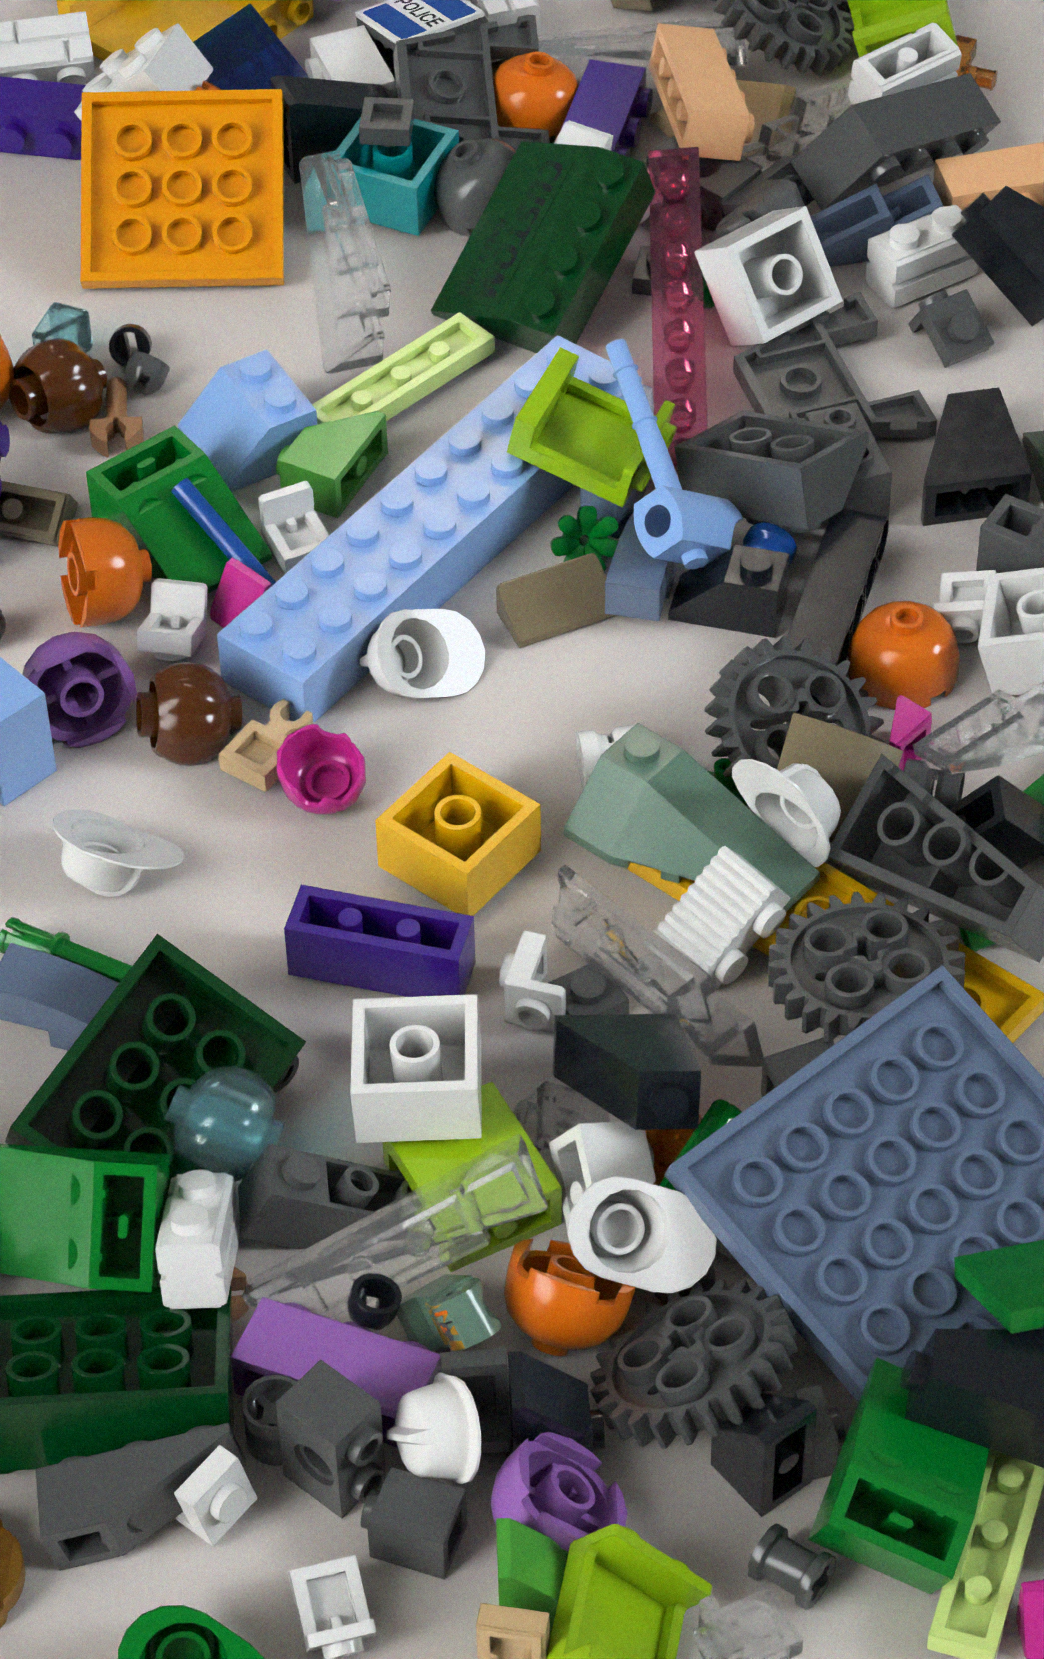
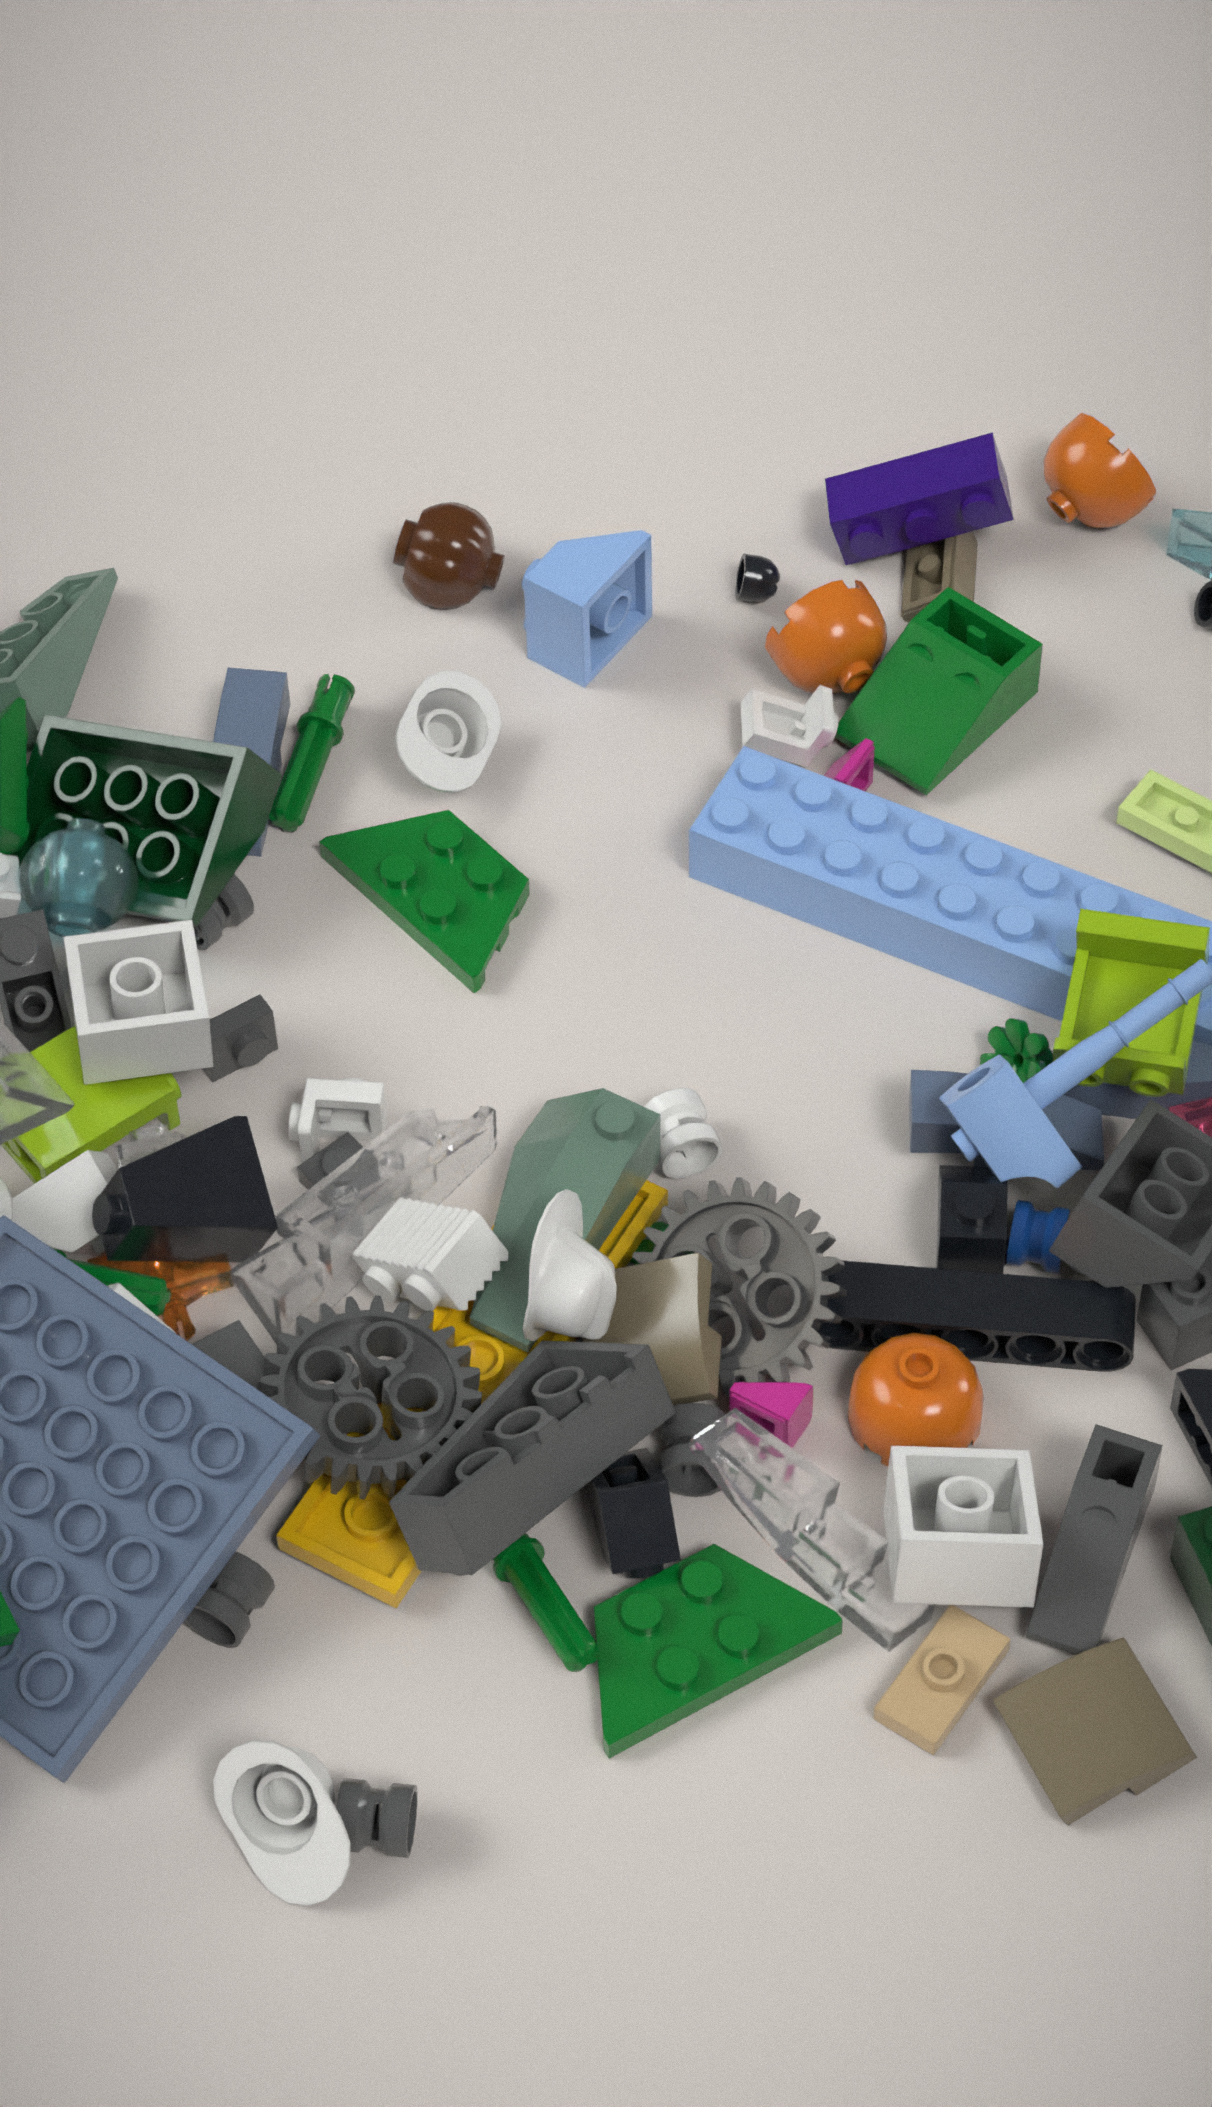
camera: 80 degrees right, 5 degrees up
reddish brown plant [9,338,107,433] -> none
medium lavender cylinder [22,631,137,748] -> none
medium nougat bar [89,377,144,458] -> none
dark grey hinge [124,351,170,395] -> none
reddish brown plant [136,662,243,766] -> none
blue bar [171,478,276,585] -> none
light blue slope [178,349,317,492] -> none
tan plate [218,699,313,792] -> none
white bracket [259,481,329,574] -> none
bright green slope [276,411,388,519] -> none
dark pink hair [277,724,366,815] -> none
dark purple brick [284,884,476,997] -> none
white piece [359,609,485,698] -> none
yellow brick [375,752,541,916] -> none
dark tan slope [496,553,617,648] -> none
white bracket [932,570,996,643] -> none
none -> green wing [319,810,530,993]

